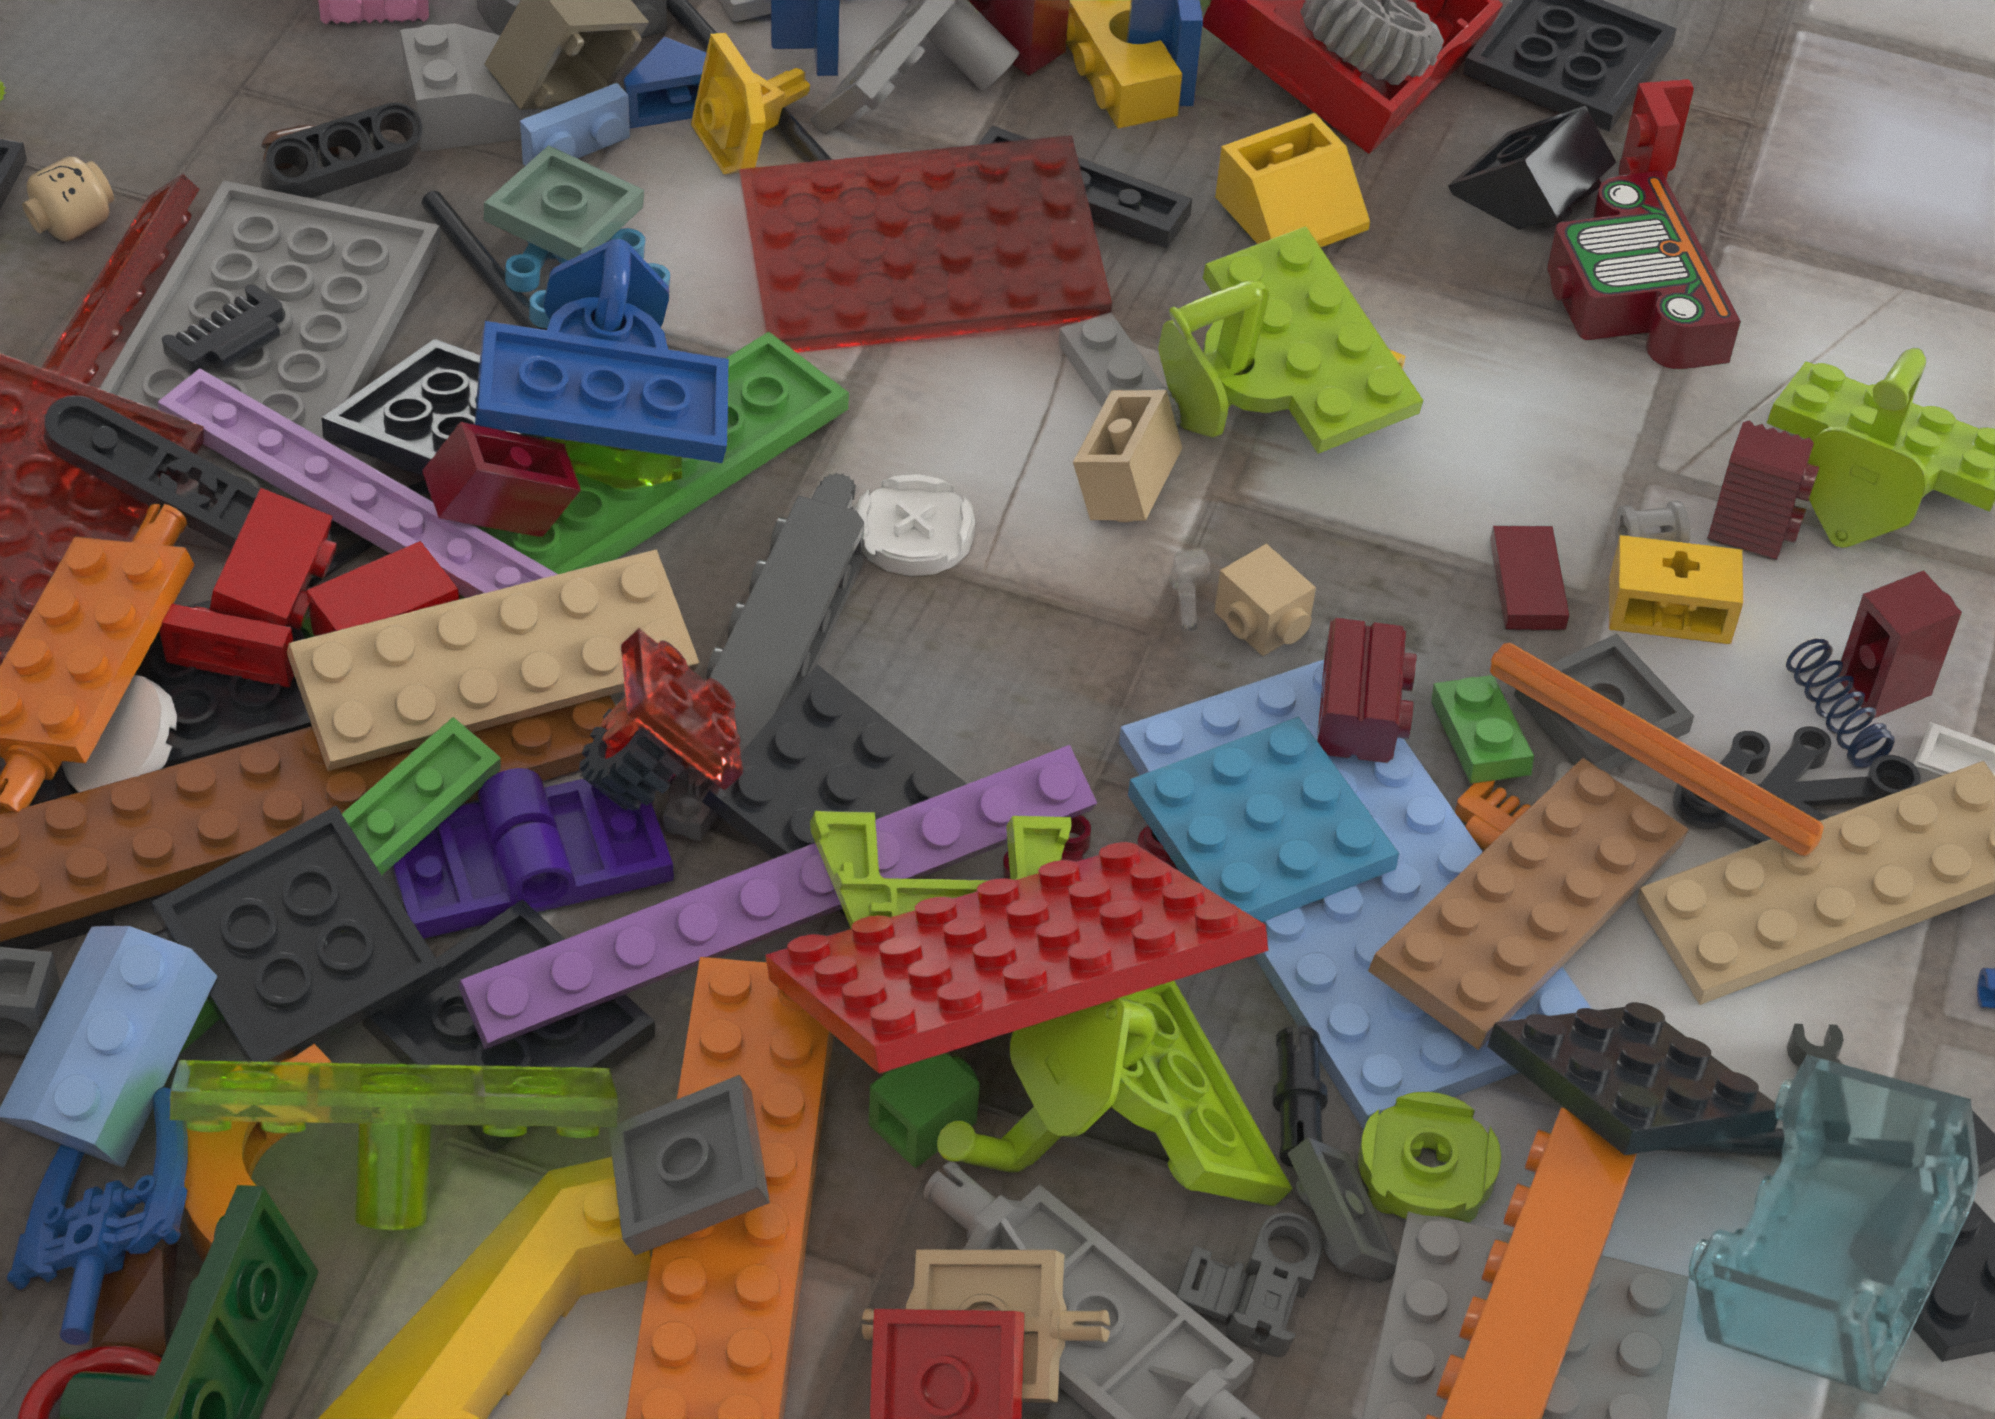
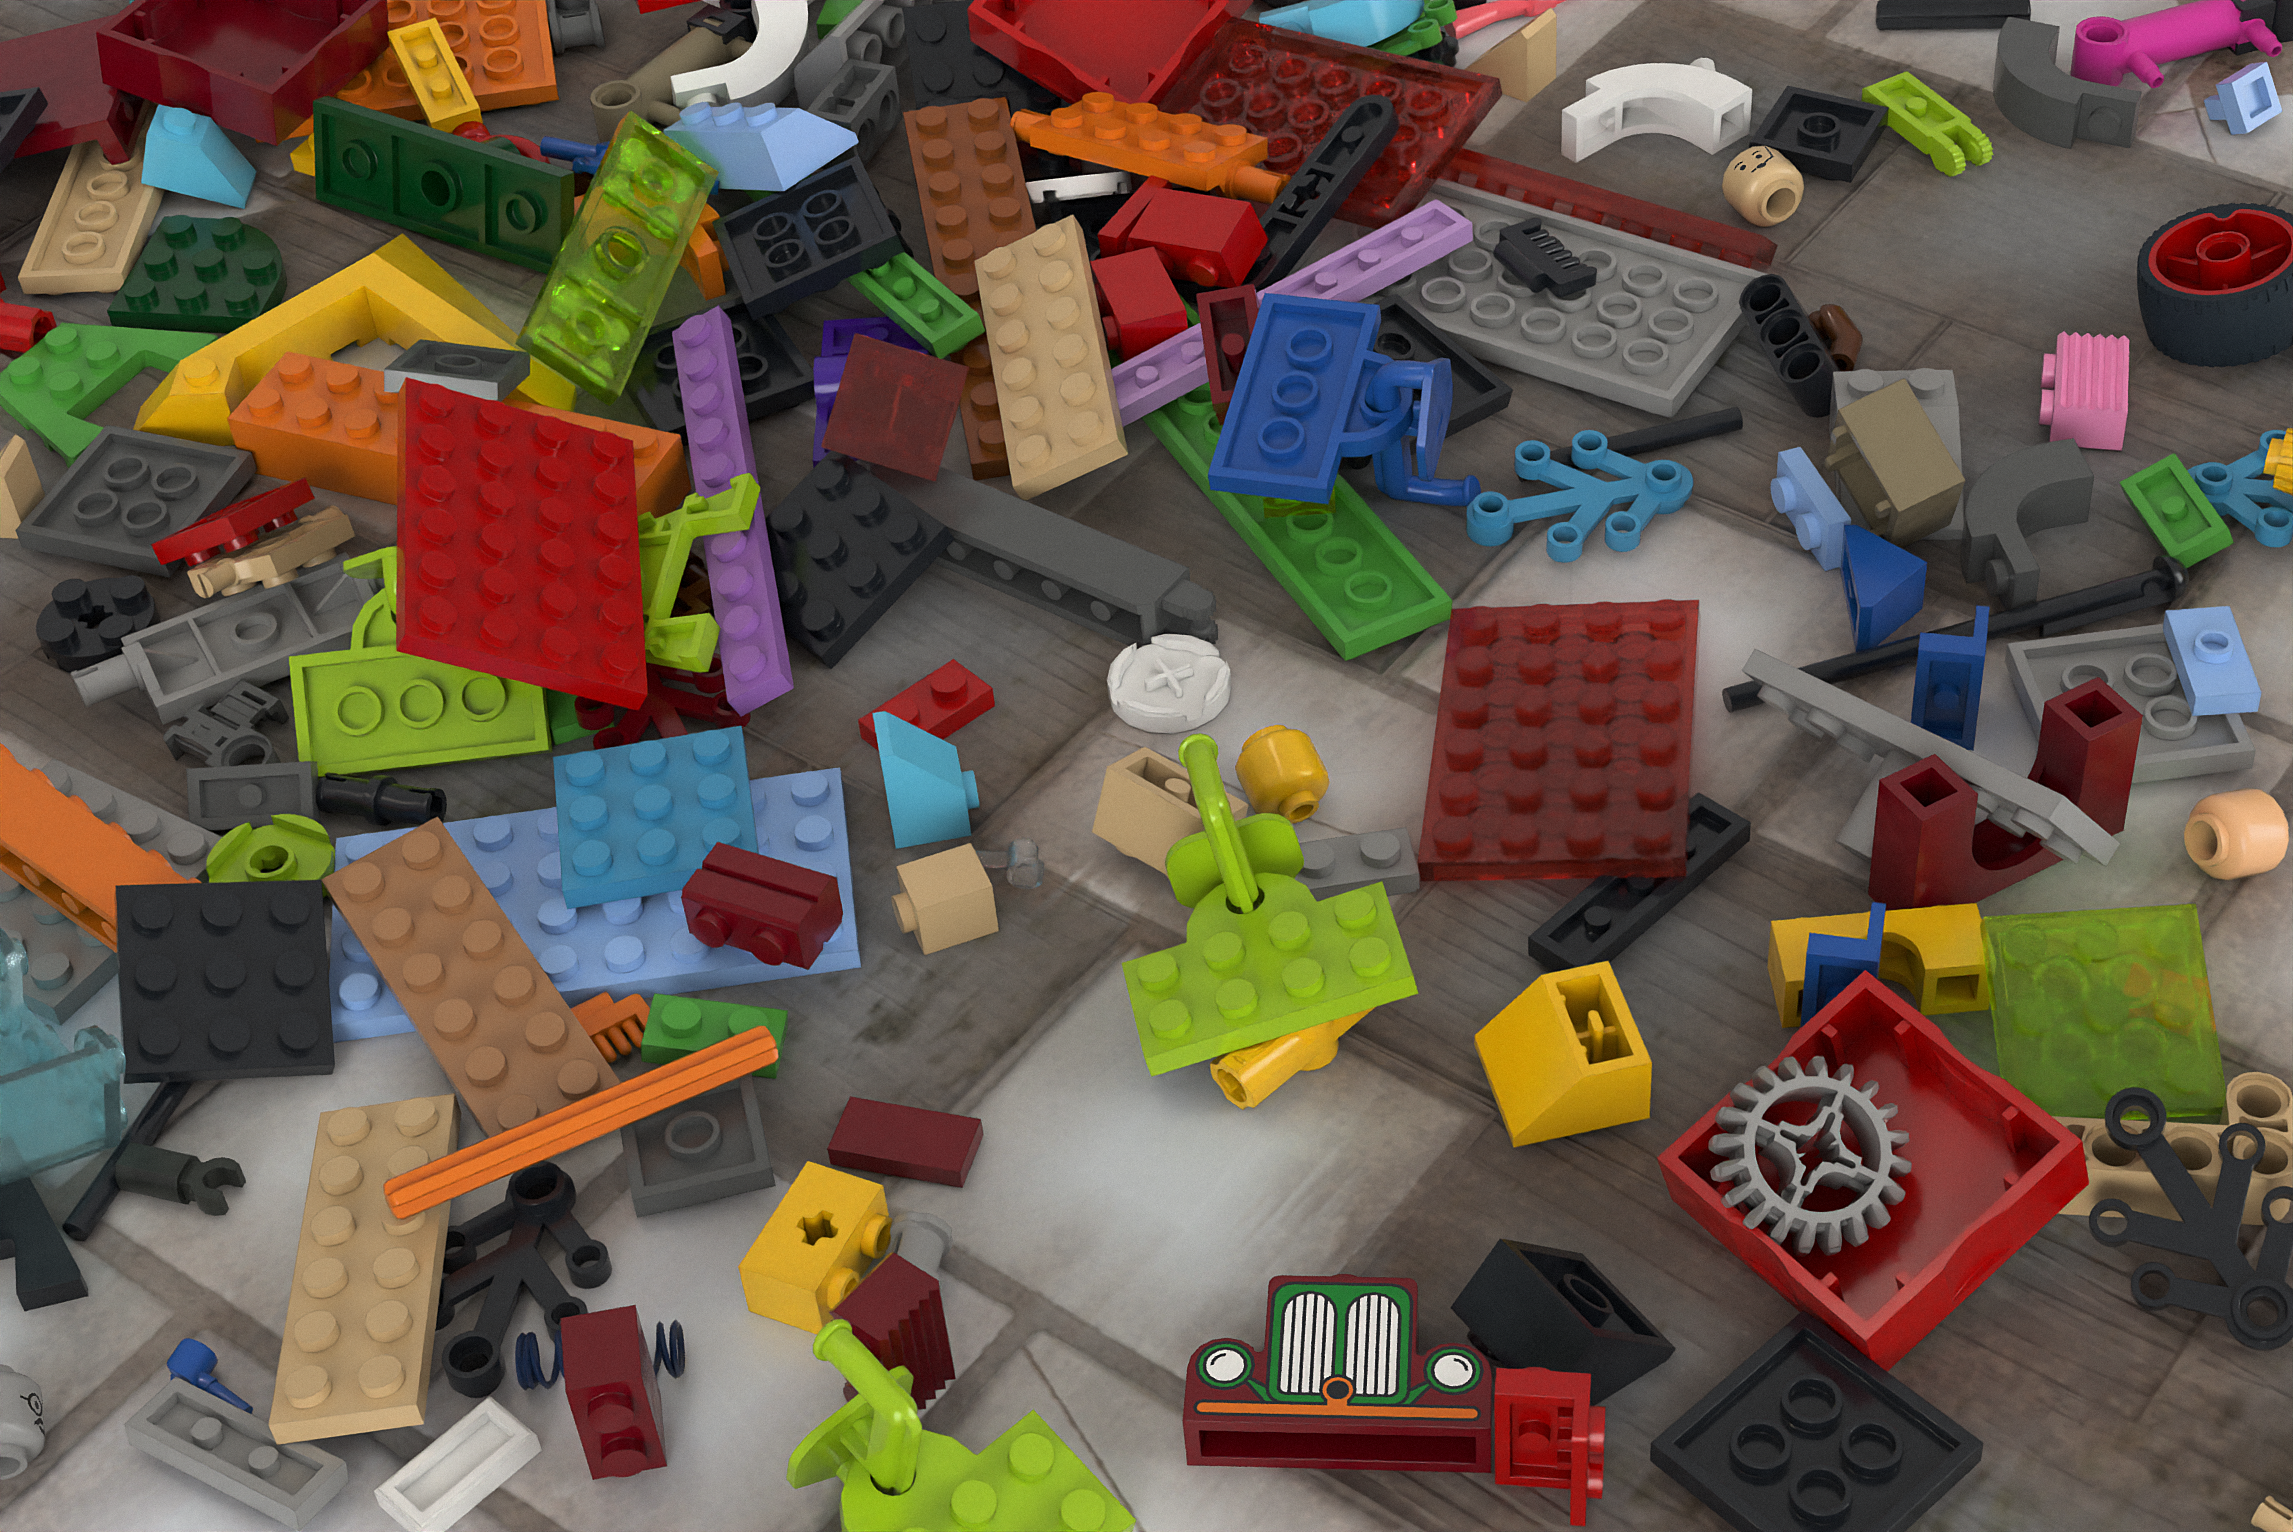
camera: 115 degrees right, 5 degrees down
sand green plate [483,145,644,260] -> none
yellow piece [691,33,811,175] -> none
none -> red plate [858,659,995,751]
none -> medium azure slope [872,711,980,849]
none -> yellow head [1235,725,1330,824]

